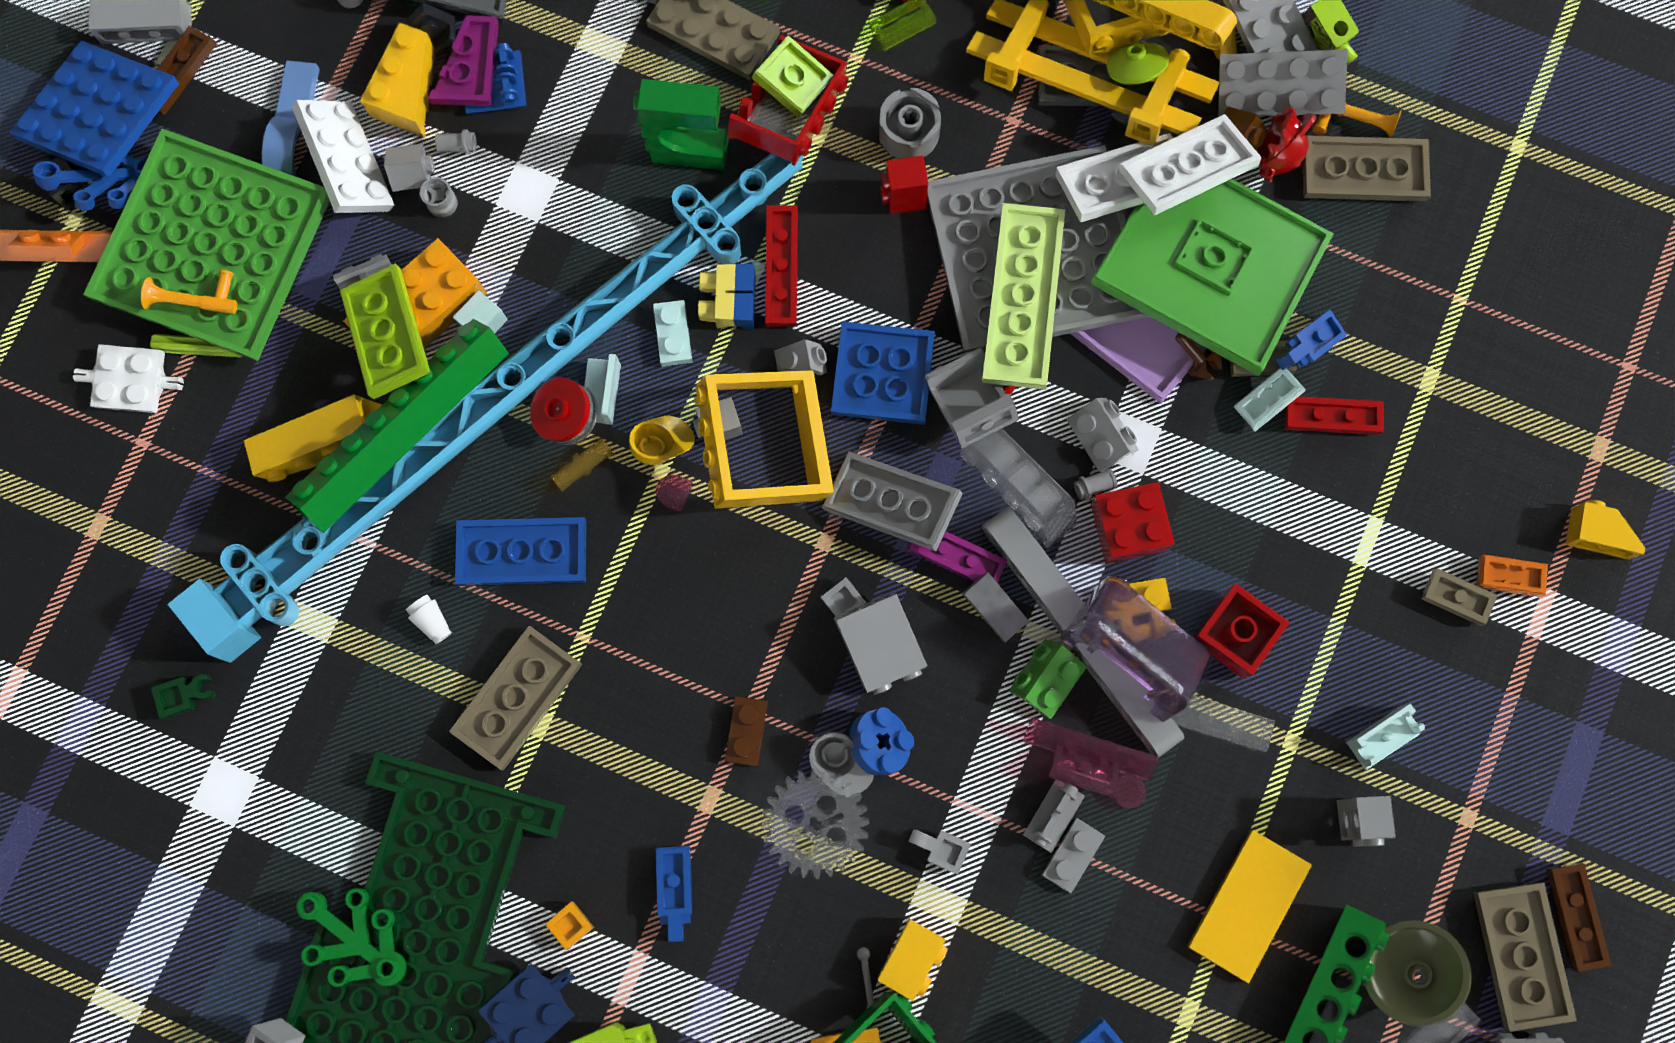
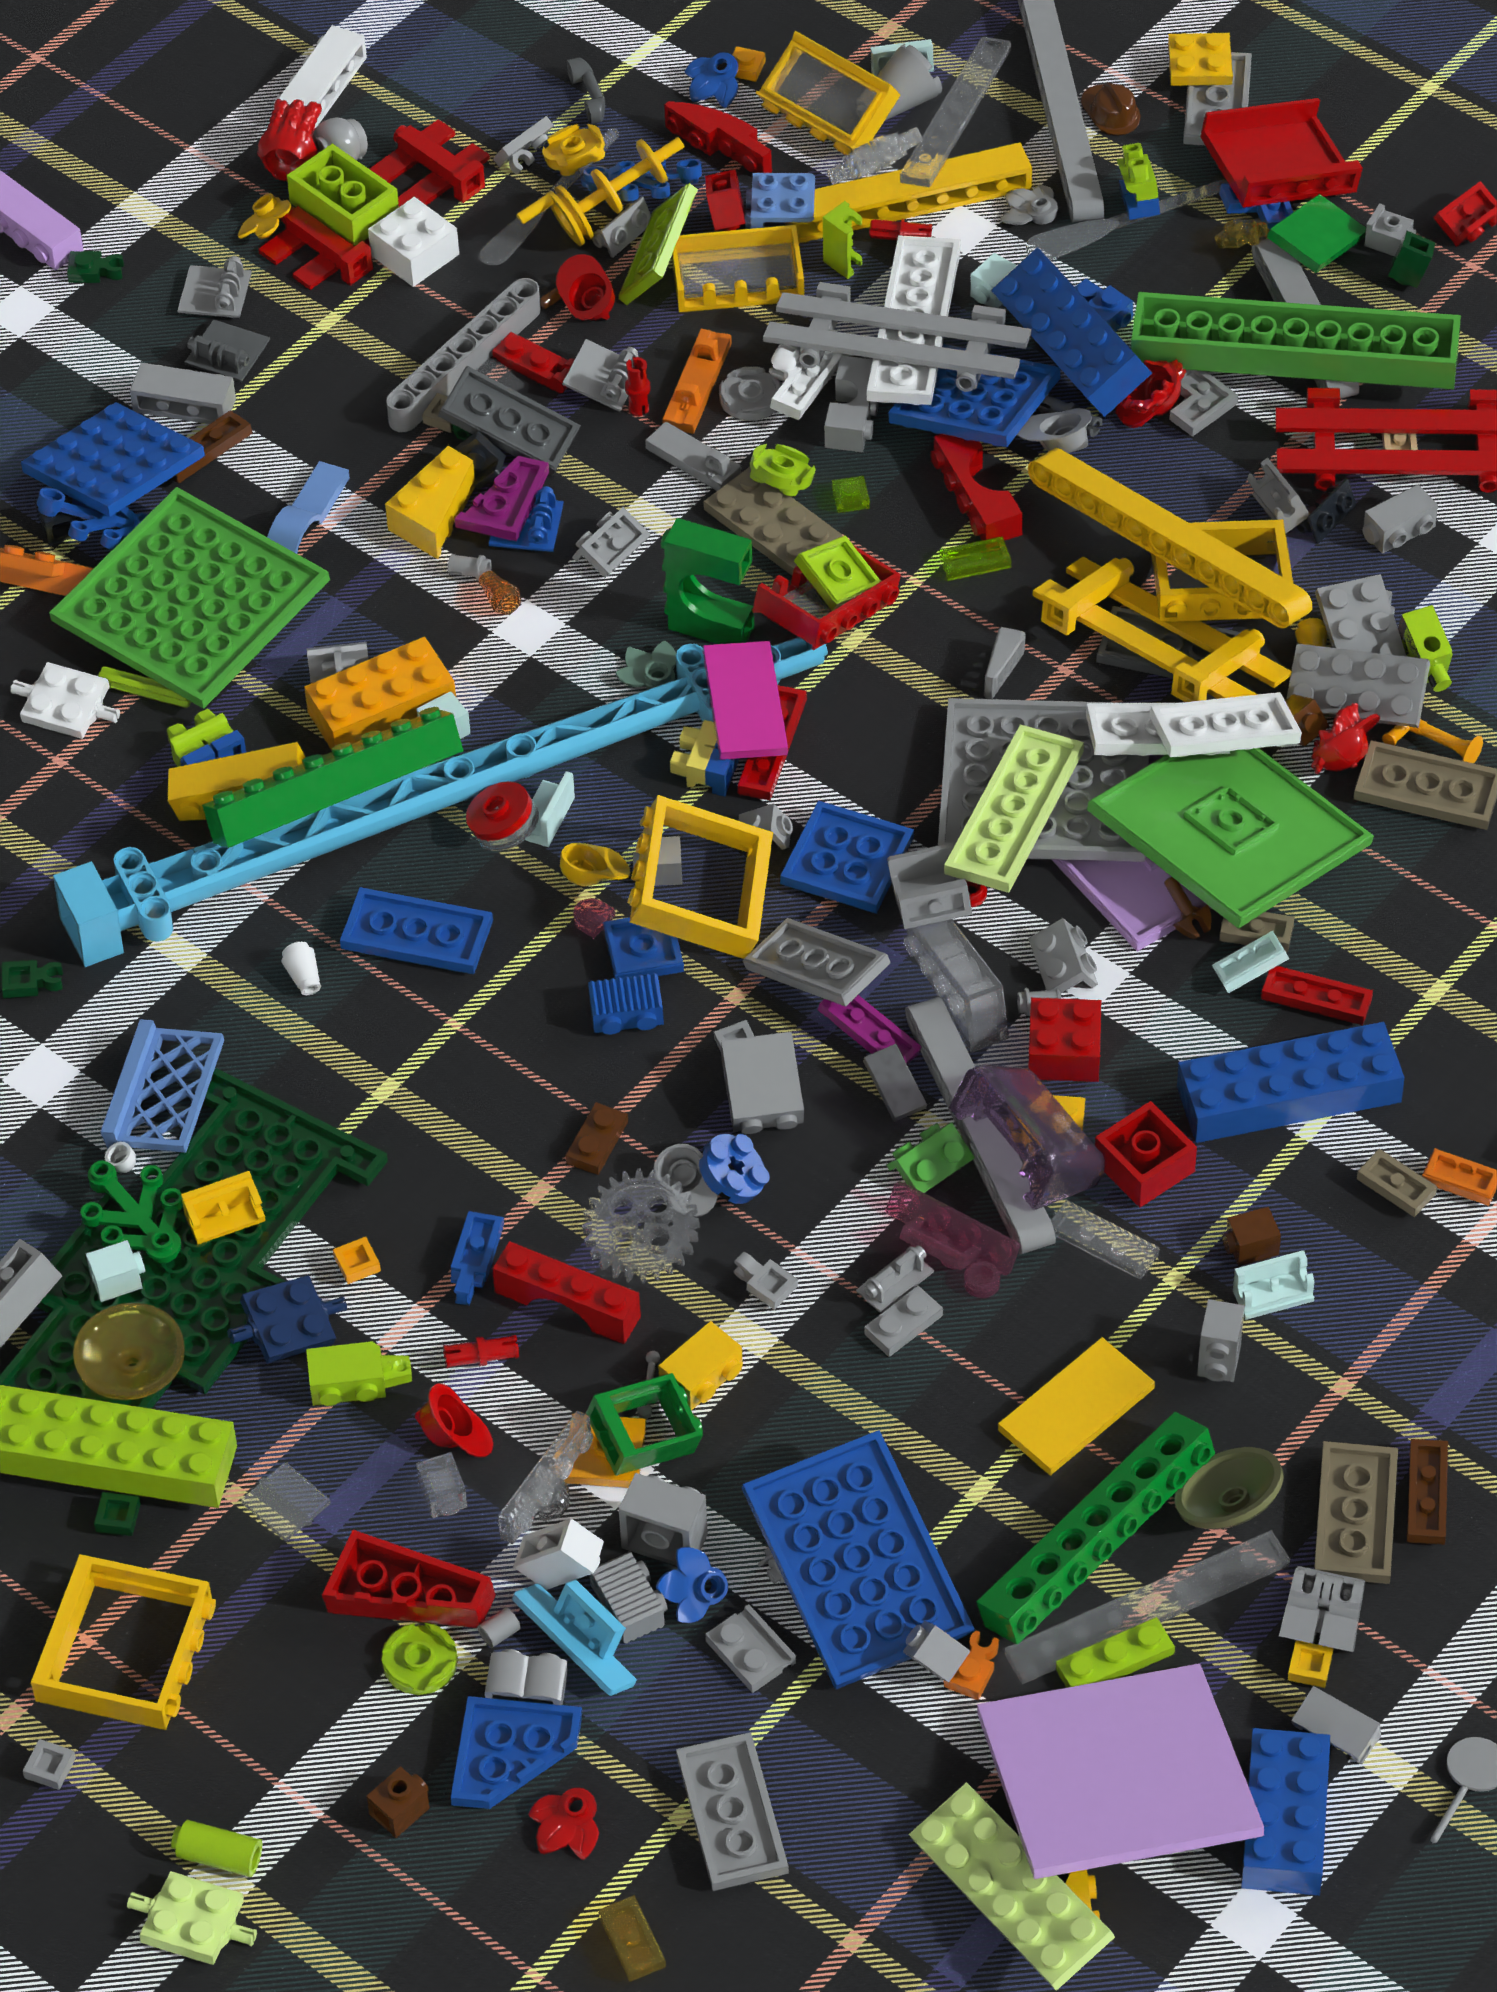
camera: 15 degrees right, 25 degrees down
light orange piece [141,270,237,314] -> none
white plate [292,100,394,213] -> none
lime tile [340,263,431,399] -> none
light grey brick [384,143,434,191] -> none
light grey wheel [420,177,458,218] -> none
dark tan plate [449,626,583,771] -> none
clear yellow pin [550,438,613,492] -> none
light aqua plate [653,300,693,367] -> none
light grey brick [879,88,941,159] -> none
red brick [880,155,929,214] -> none
lime dish [1107,42,1169,84] -> none
blue hinge [1276,309,1347,370] -> none
none -> light aqua brick [86,1240,145,1302]
none -> medium blue fence [100,1019,224,1153]
none -> white hinge [105,1142,136,1173]
none -> lime hips [167,709,246,767]
none -> yellow hinge [181,1171,266,1245]
none -> red pin [443,1335,519,1369]
none -> clear orange cone [479,571,521,615]
none -> red arch [492,1241,641,1344]
none -> light grey bracket [572,507,651,578]
none -> blue brick [588,973,664,1035]
none -> blue plate [603,917,684,979]
none -> sand green plate [615,641,676,689]
none -> dark pink tile [703,641,788,760]
none -> light grey slope [984,627,1026,699]
none -> blue brick [1177,1022,1405,1143]
none -> reddish brown brick [1222,1206,1281,1266]

